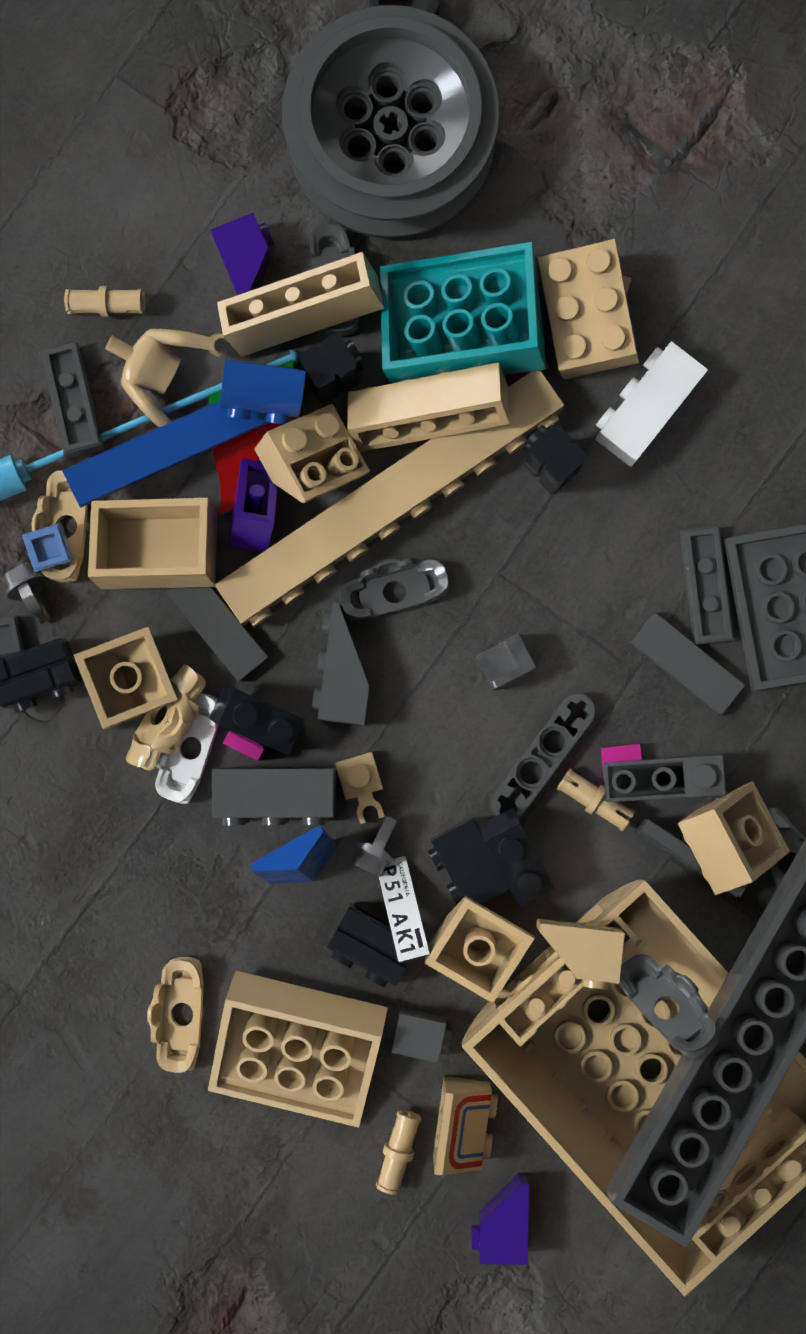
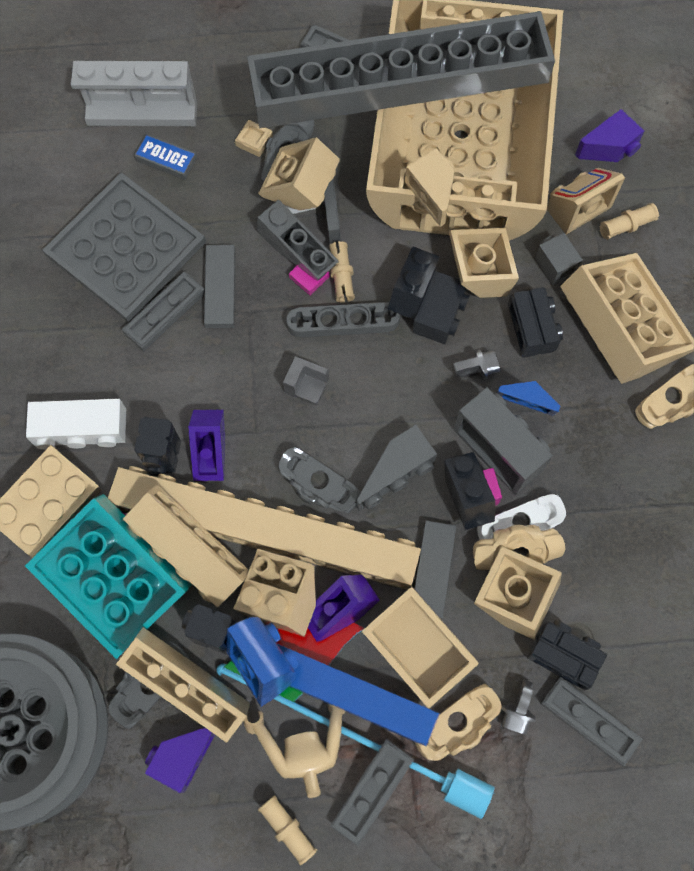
camera: 135 degrees left, 15 degrees down
medium blue tile [22,523,74,572] -> none
tan plate [335,752,385,824] -> none
white sticker [379,856,430,962] -> none
dark grey piece [619,954,719,1061] -> none
none -> dark purple slope [188,410,225,481]

